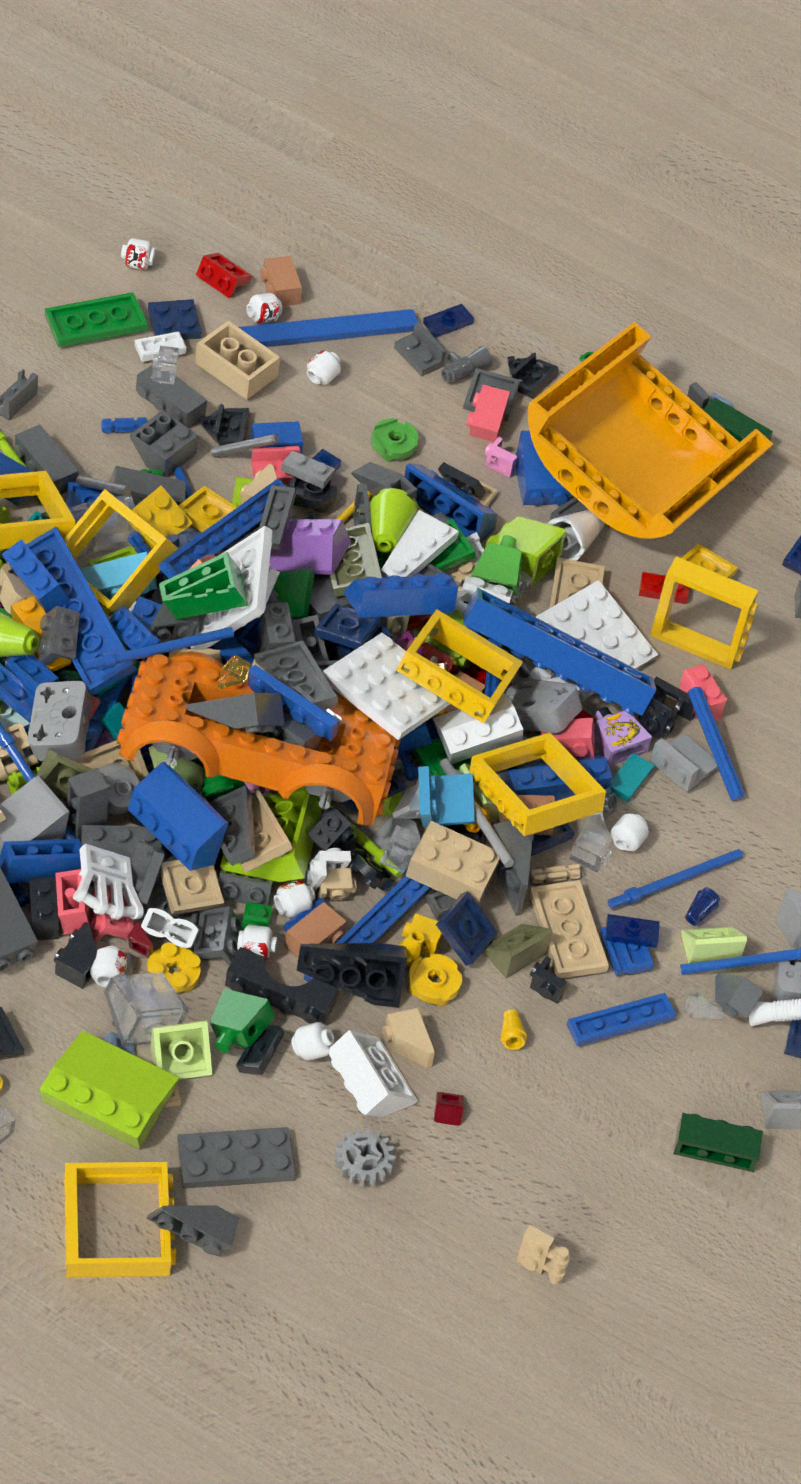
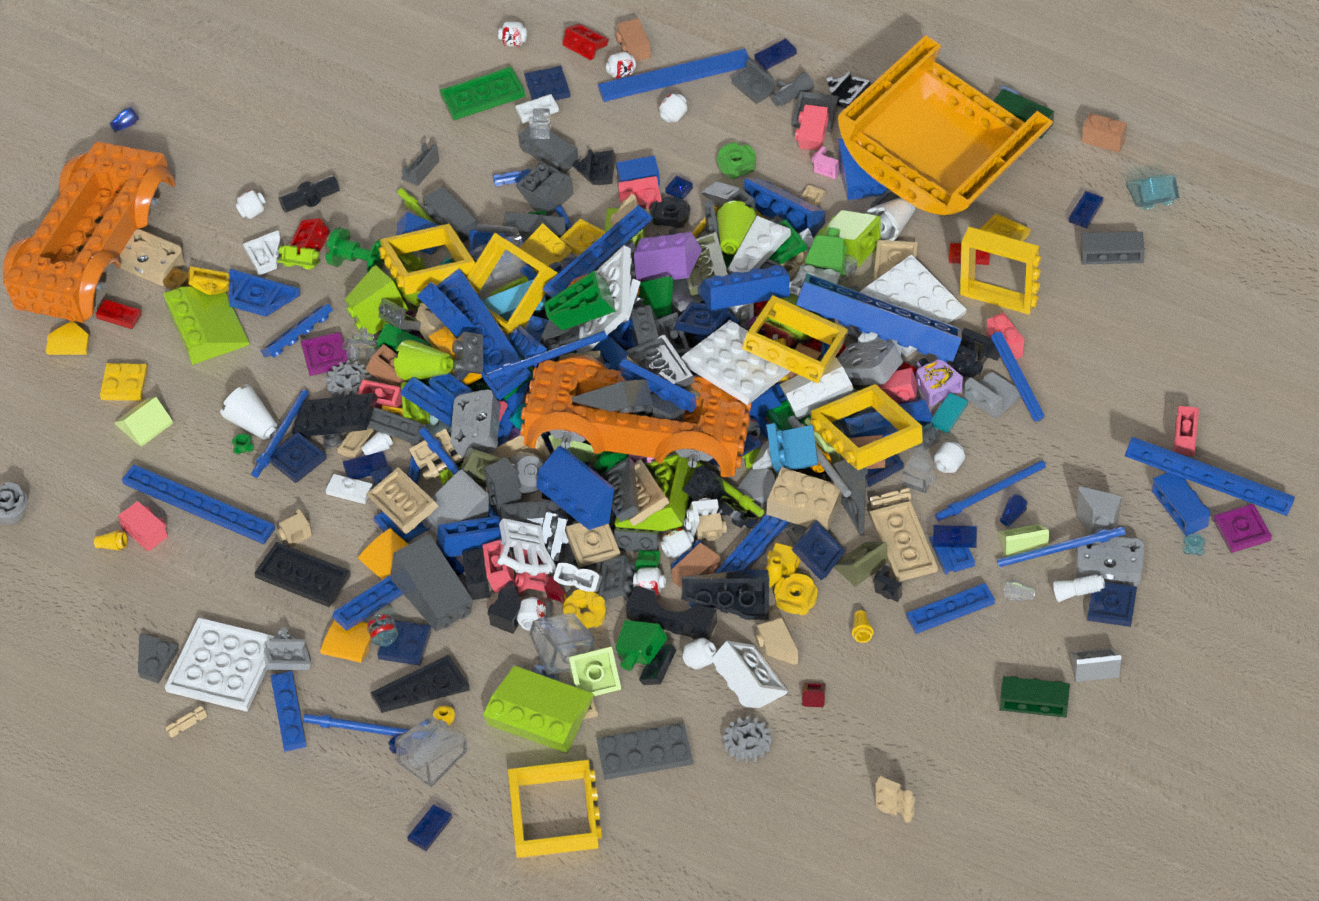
camera: 10 degrees right, 0 degrees up
dark grey slope [147,1205,239,1256] -> none
tan brick [195,321,280,400] -> none
flat silver bar [211,434,279,457] -> none
clear yellow slope [217,655,251,689] -> none
dark grey plate [259,485,296,550] -> none
light grey plate [281,451,335,489] -> none
clear slope [380,825,420,873] -> none
black plate [438,462,486,500] -> none
dark grey tile [687,382,710,410] -> none
dark grey slope [715,973,763,1019] -> none

